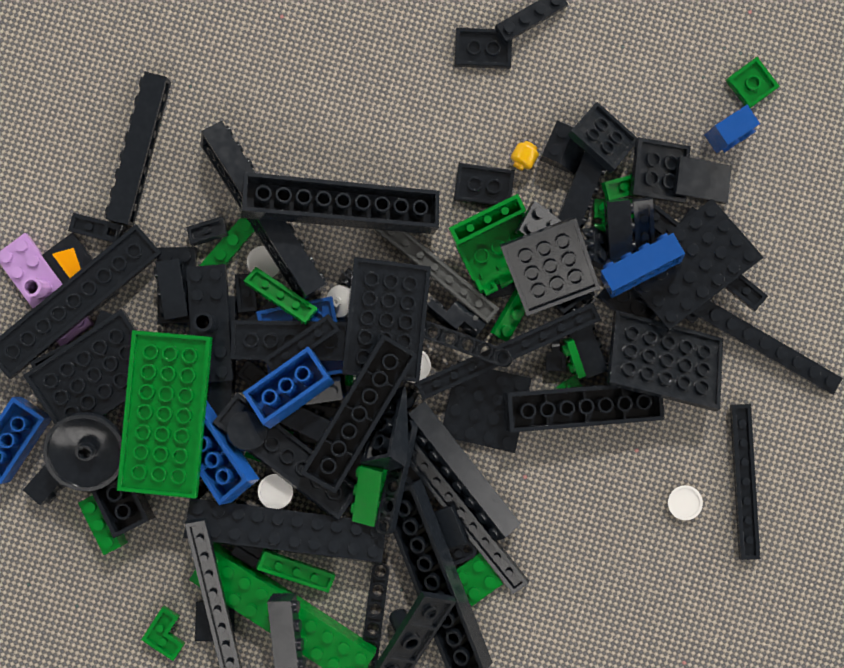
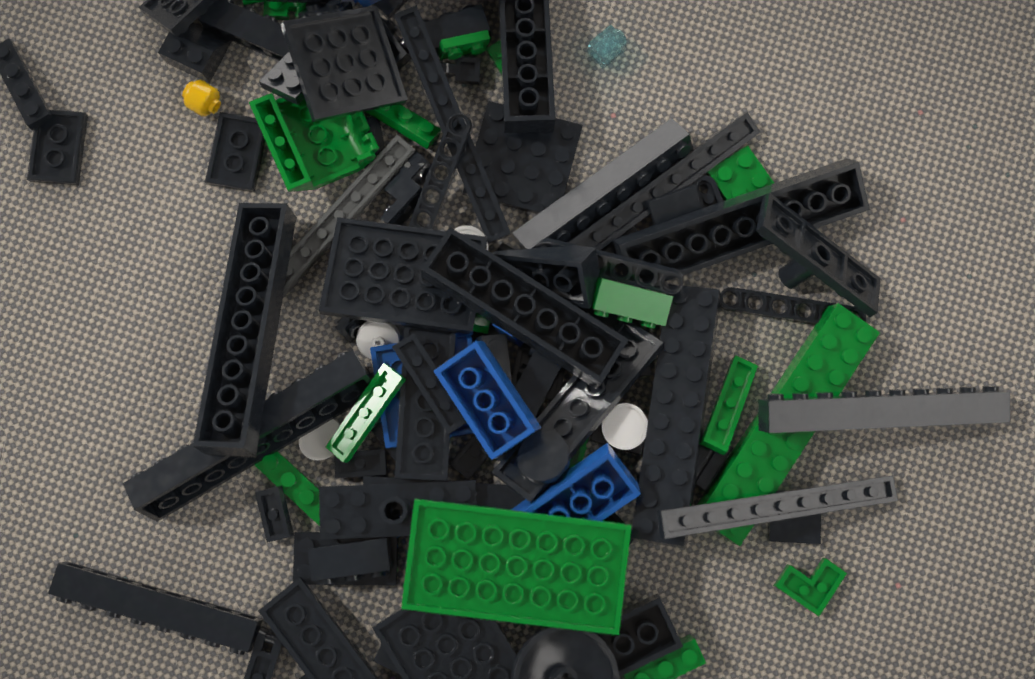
camera: 90 degrees left, 5 degrees down
none -> clear light blue brick [587,24,627,69]

